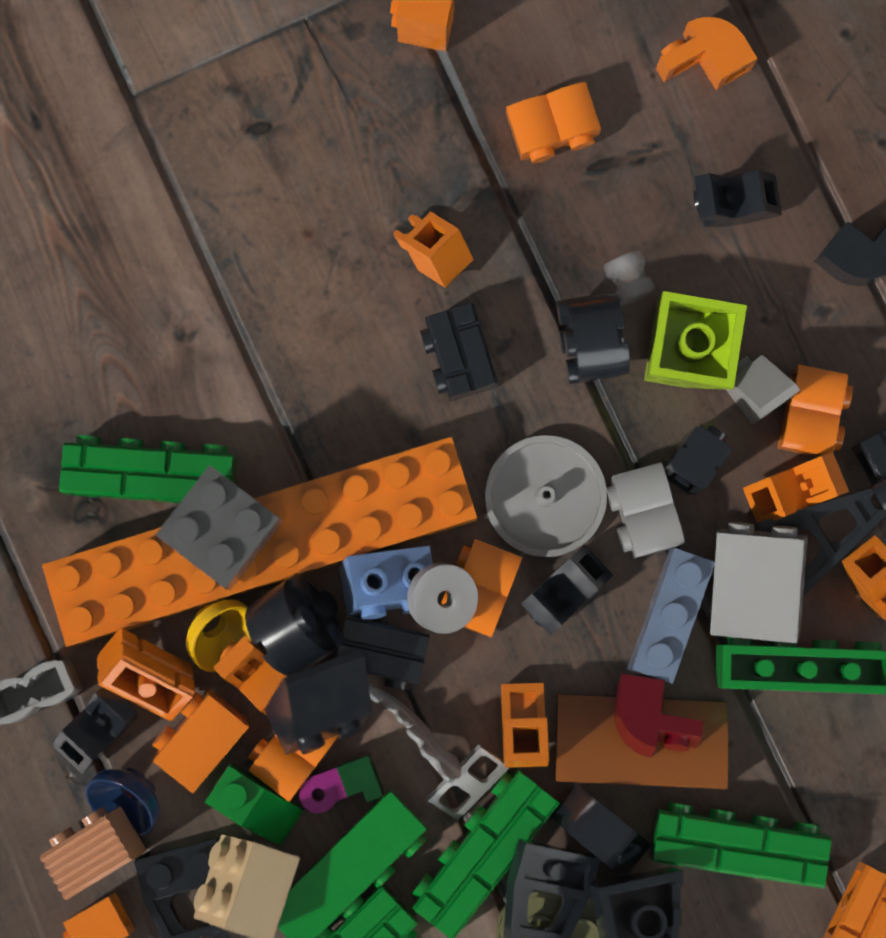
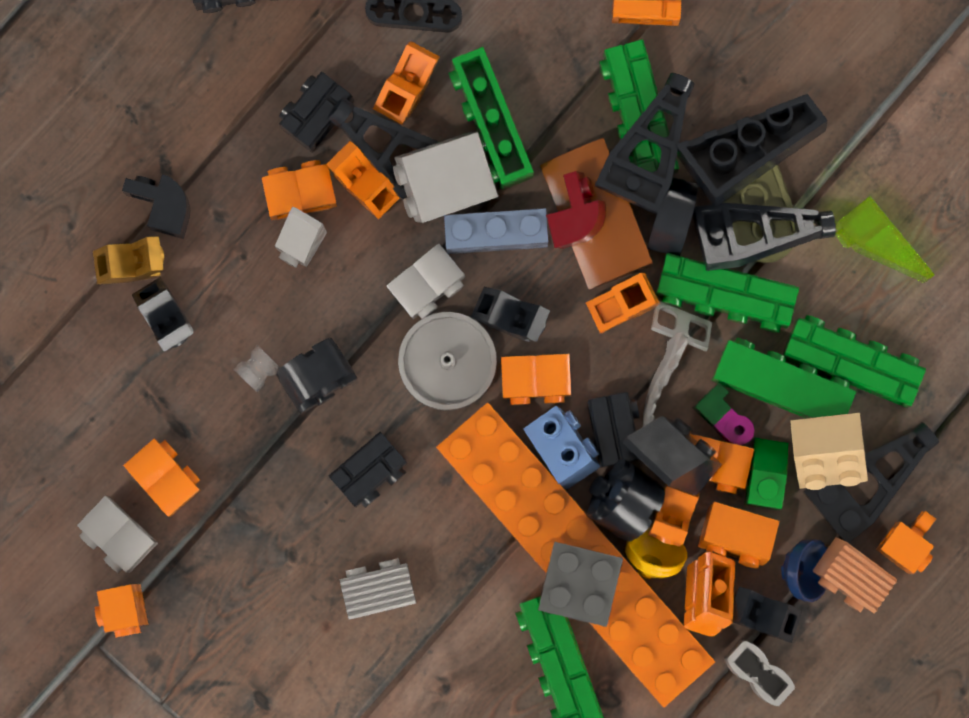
camera: 110 degrees left, 0 degrees up
orange brick [393,211,474,288] -> none
light grey piece [407,563,478,634] -> none
lime slope [644,291,747,390] -> none
orange brick [656,17,758,90] -> none
black brick [664,424,732,495] -> none
none -> light grey brick [77,495,158,573]
none -> pearl gold brick [93,236,164,284]
none -> light grey brick [339,558,417,620]
none -> black plate [595,73,695,215]

